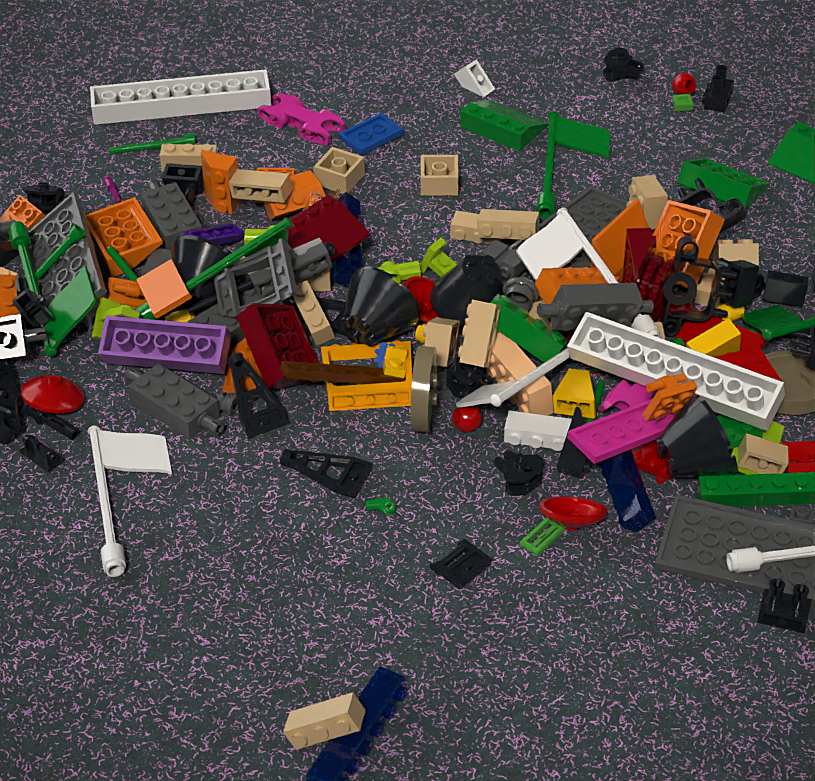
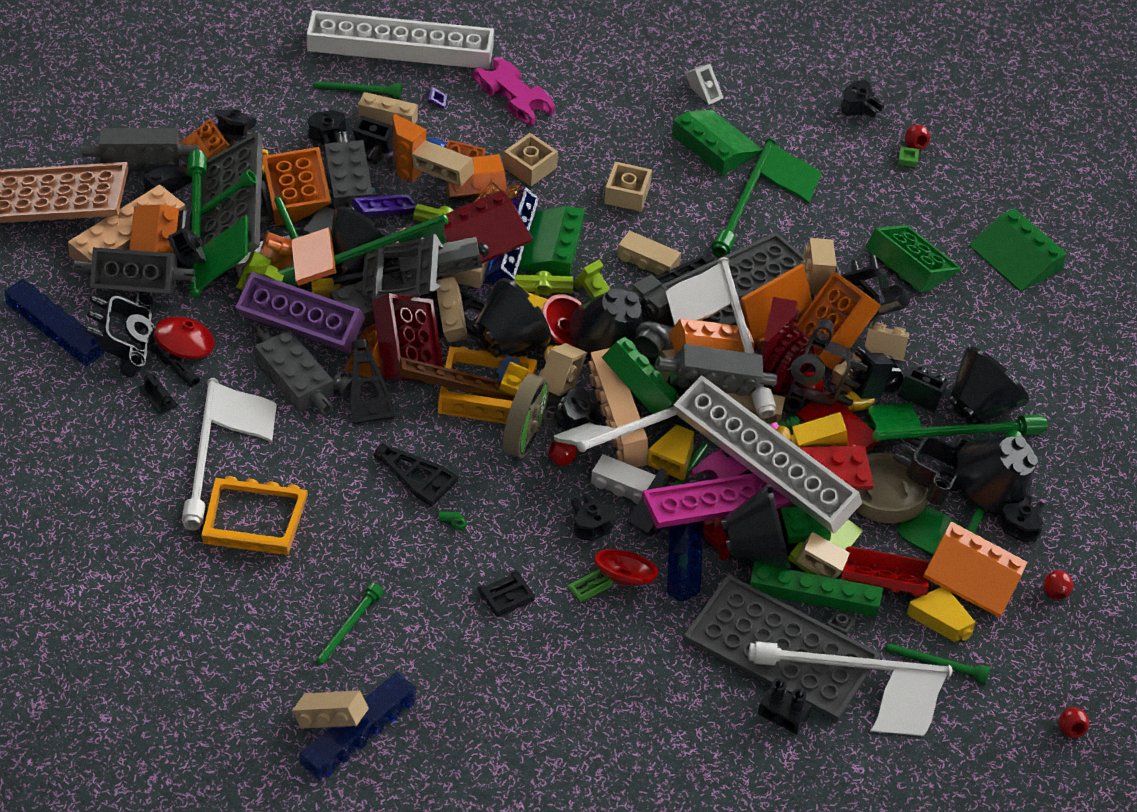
camera: 10 degrees right, 5 degrees up
magenta piece [103,176,120,203] -> none
blue plate [339,113,404,156] -> none
tan brick [458,300,501,368] -> none
tan brick [477,209,540,240] -> none
orange plate [642,373,698,421] -> none
black brick [702,65,734,113] -> none
none -> light orange windscreen [201,476,308,555]
none -> black hinge [307,110,346,147]
none -> green piece [316,582,384,665]
none -> dark purple slope [425,87,447,108]
none -> green slope [512,206,585,276]

